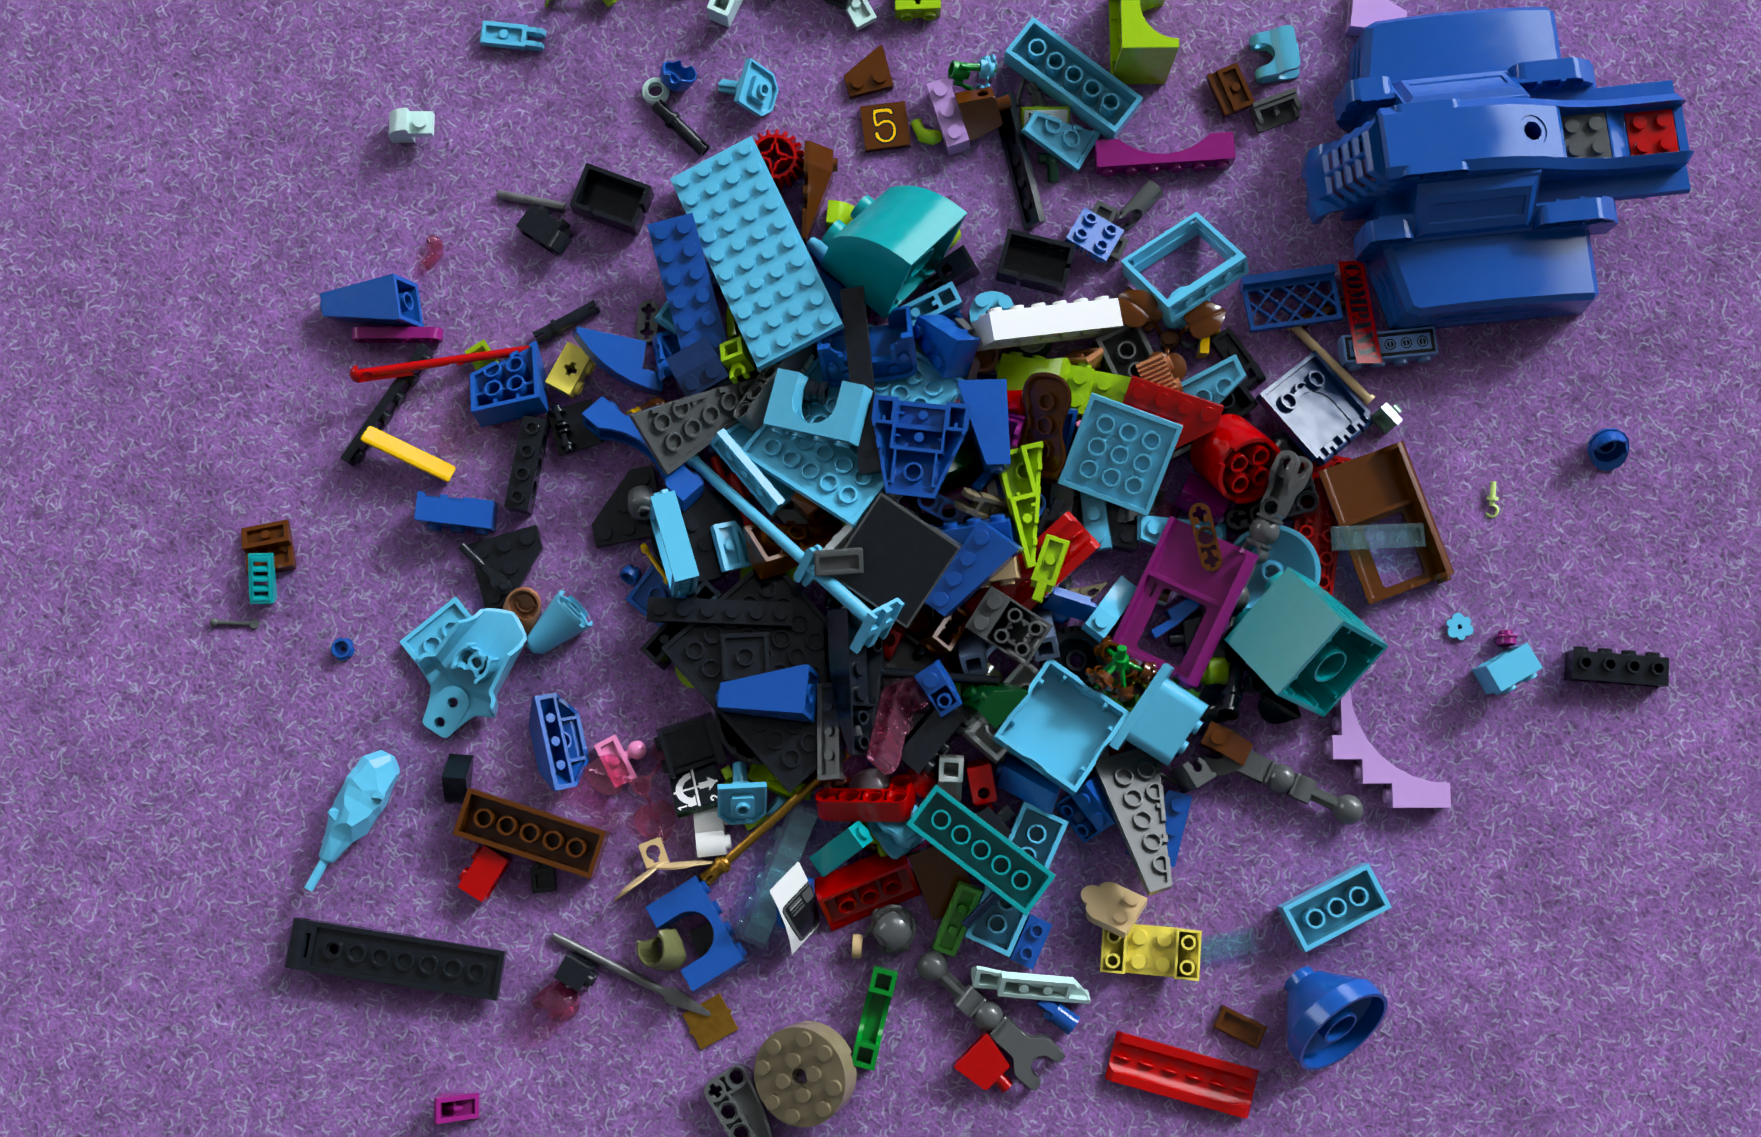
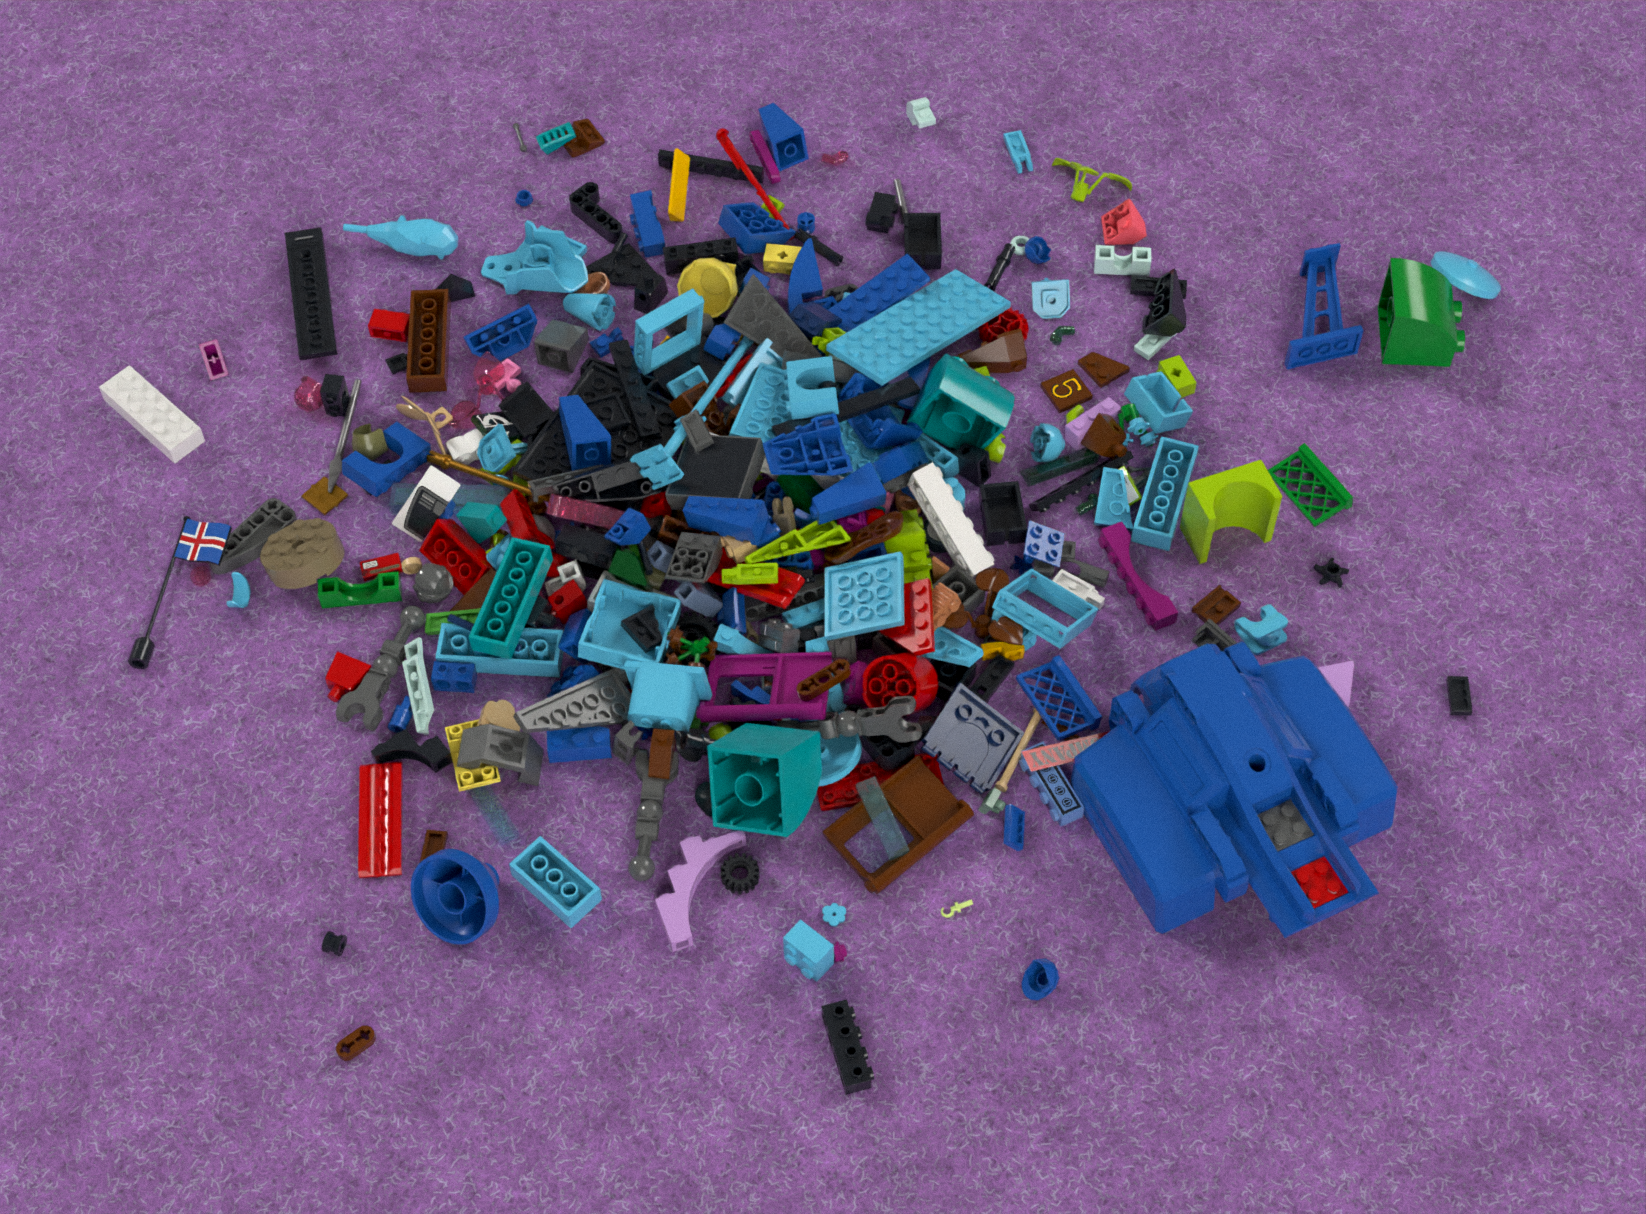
camera: 70 degrees right, 25 degrees down
none -> tile [359,553,403,582]
none -> black arch [371,729,453,773]
none -> dark grey slope [457,724,544,786]
none -> dark grey slope [534,320,589,373]
none -> black beam [569,182,622,244]
none -> blue plate [590,327,624,358]
none -> black wing [621,605,662,653]
none -> black torso [634,271,668,314]
none -> light yellow plate [677,258,738,318]
none -> black tyre [721,853,760,895]
none -> flat silver brick [759,618,800,653]
none -> blue wheel [797,212,815,234]
none -> blue plate [1004,804,1025,851]
none -> clear blue plant [1010,555,1034,576]
none -> slope [1020,447,1099,487]
none -> medium azure cylinder [1030,423,1065,462]
none -> arm [1050,326,1075,345]
none -> white hinge [1052,569,1105,610]
none -> medium azure piece [1124,371,1193,434]

